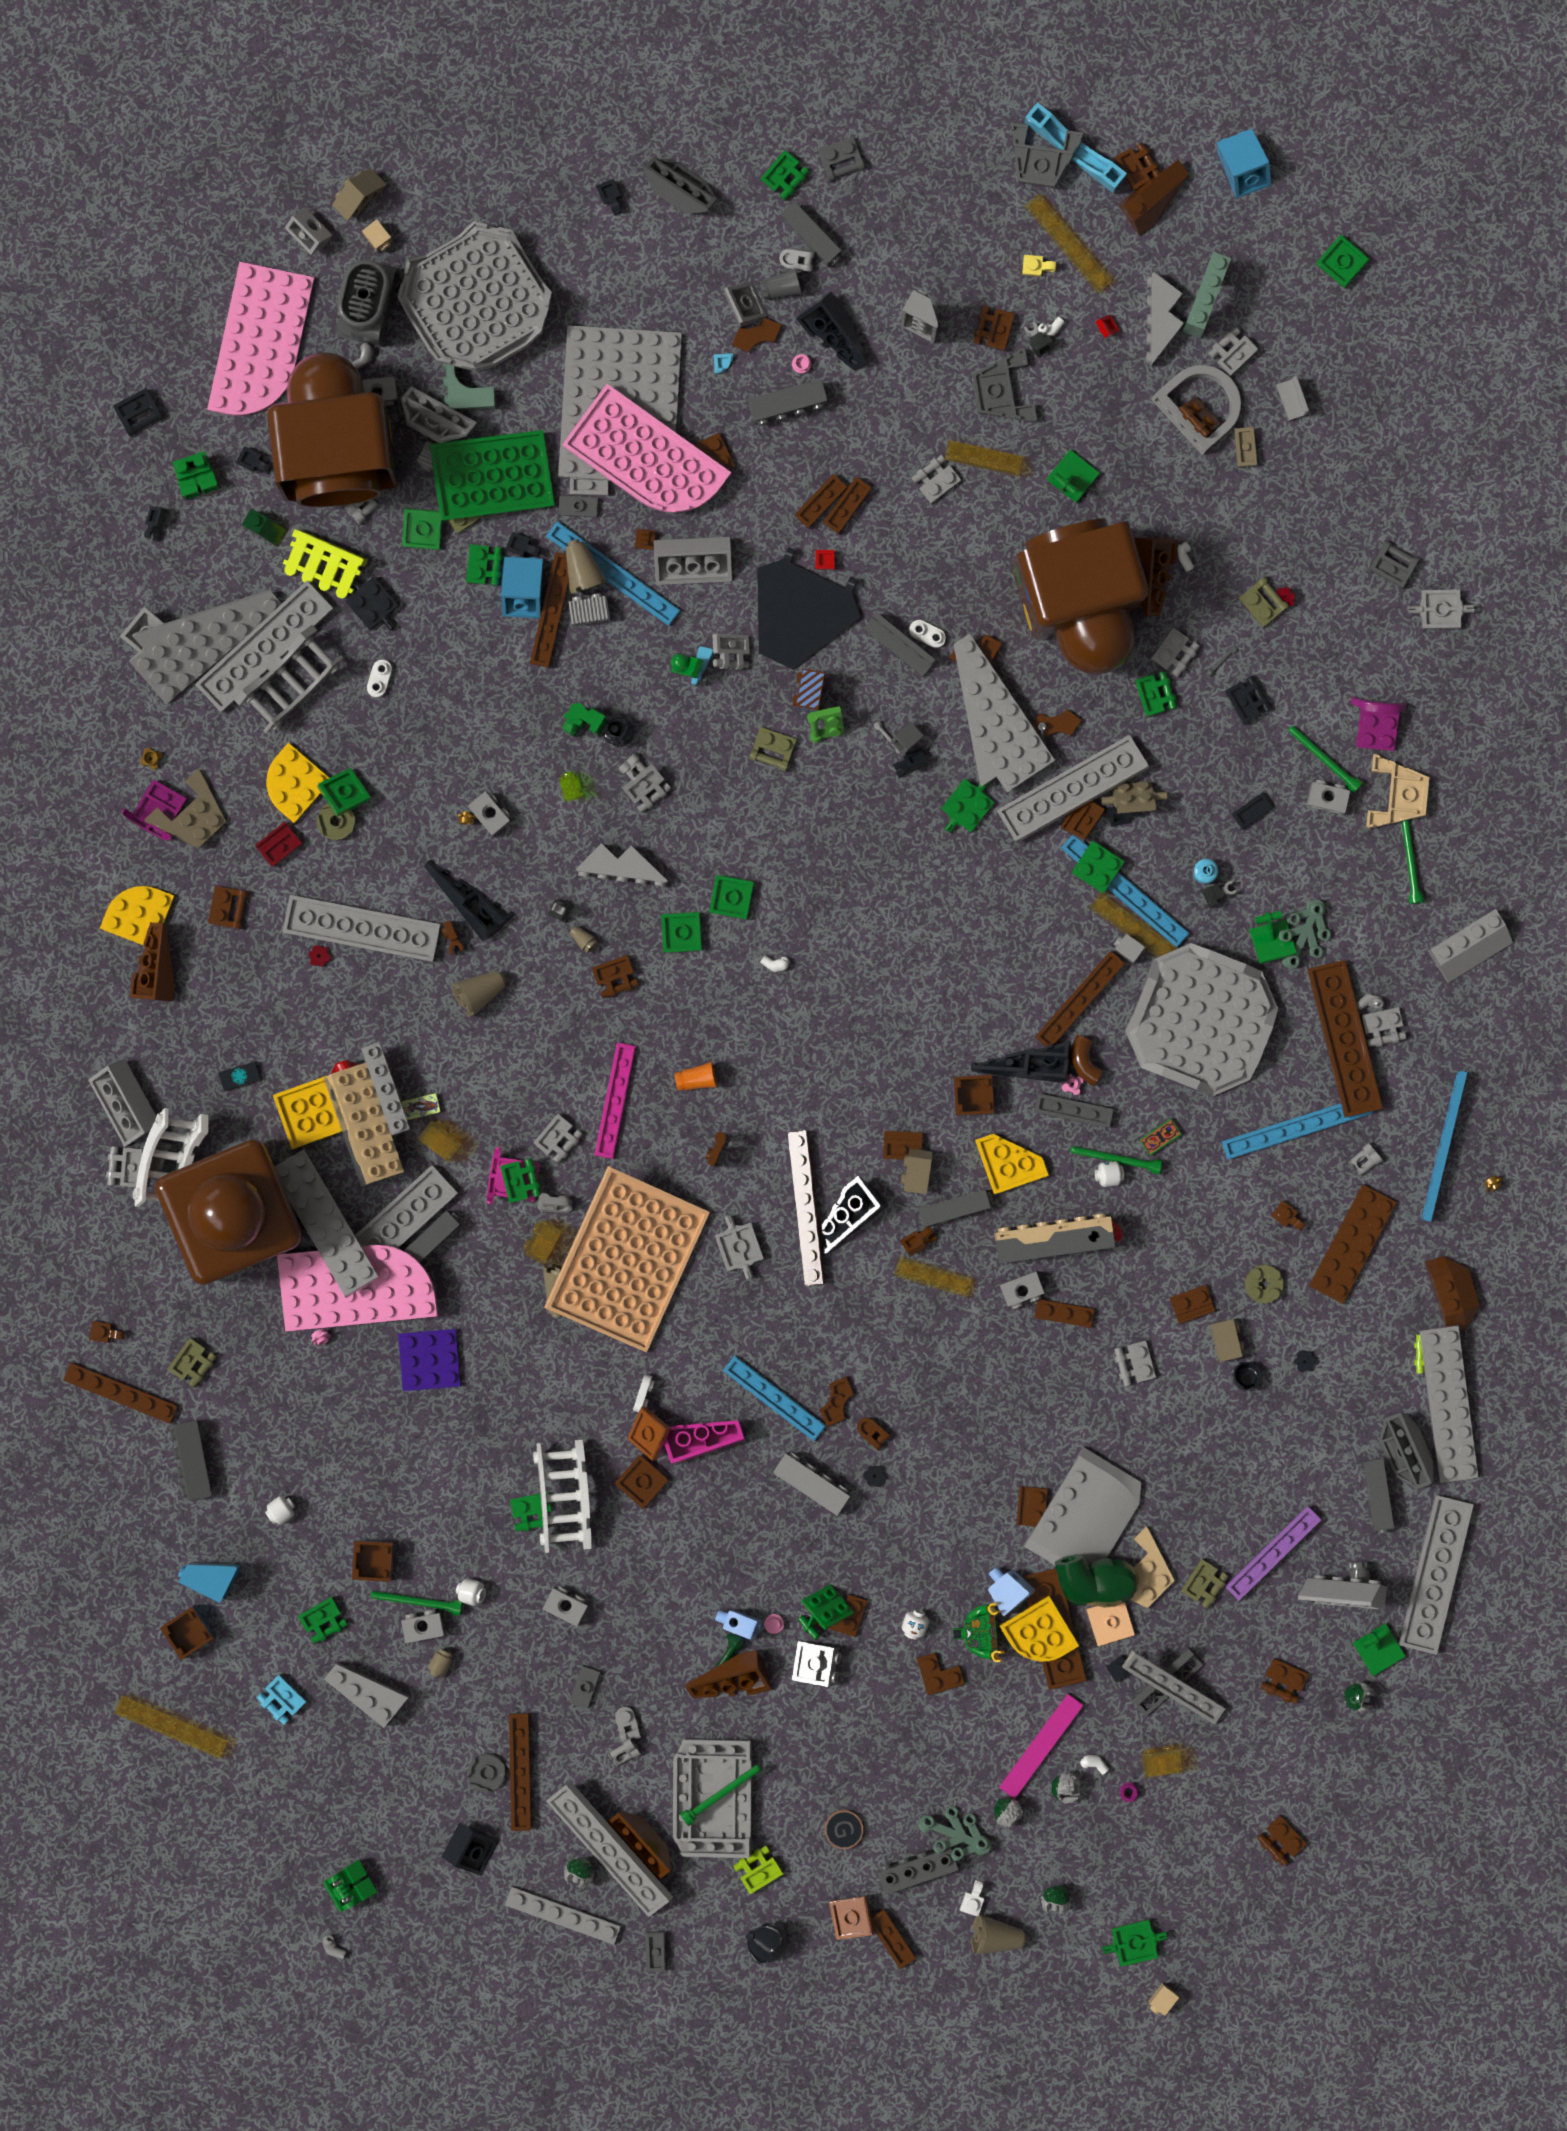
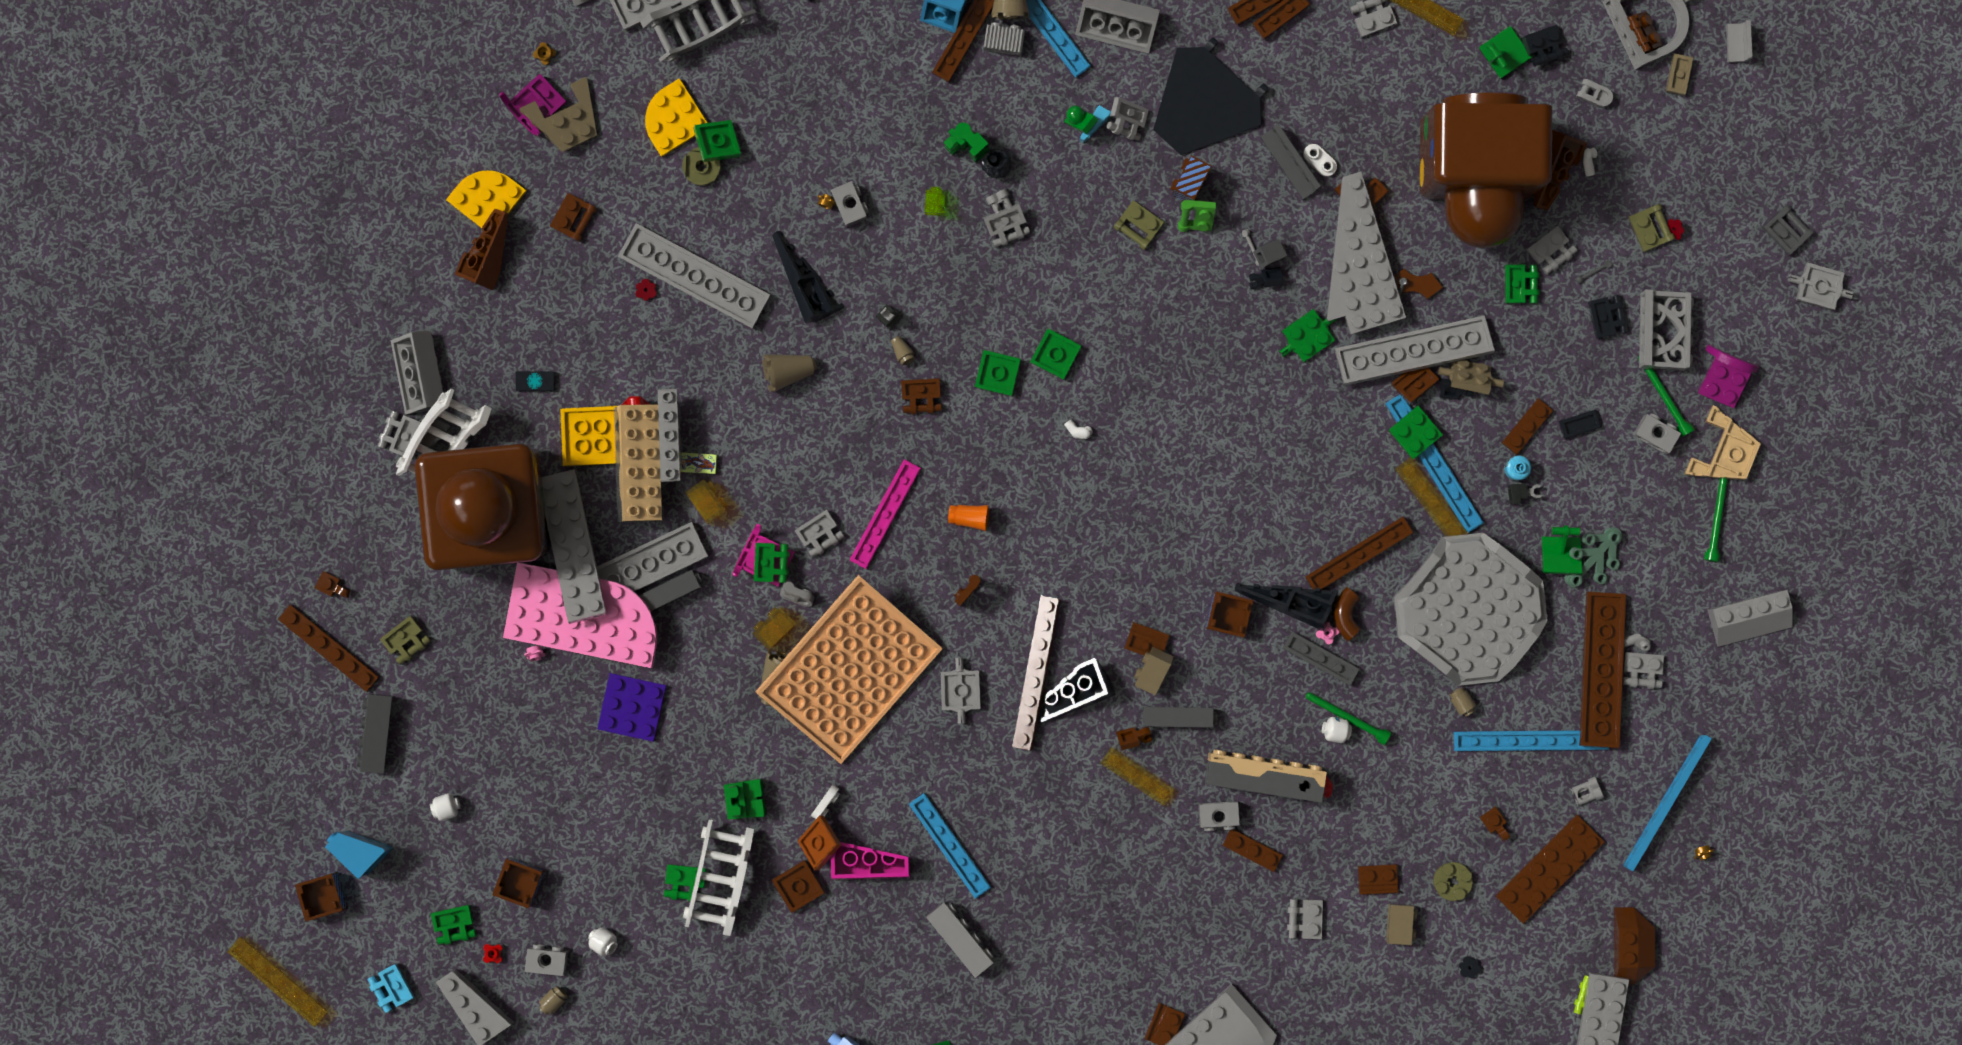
camera: 25 degrees right, 0 degrees up
dark red plate [255,822,302,868] -> none
white plate [367,660,392,698] -> none
green piece [370,1591,463,1616] -> none
reddish brown plate [442,920,464,956] -> none
light grey brick [543,1586,588,1627] -> none
light grey slope [576,843,668,887] -> none
red plate [815,550,835,570] -> none
reddish brown tile [819,1376,854,1427] -> none
reddish brown plate [857,1418,891,1451] -> none
black plant [863,1466,885,1487] -> none
yellow plate [975,1134,1049,1194] -> none
light grey brick [1114,934,1145,964] -> none
tile [1139,1119,1181,1156] -> none
black hair [1232,1362,1262,1391] -> none
none -> red plate [483,944,502,963]
none -> green hips [724,778,766,820]
none -> dark tan brick [1449,687,1476,717]
none -> reddish brown plate [1501,398,1553,455]
none -> black plate [1521,25,1569,67]
none -> light grey plate [1576,79,1613,108]
none -> light grey fence [1639,289,1694,371]

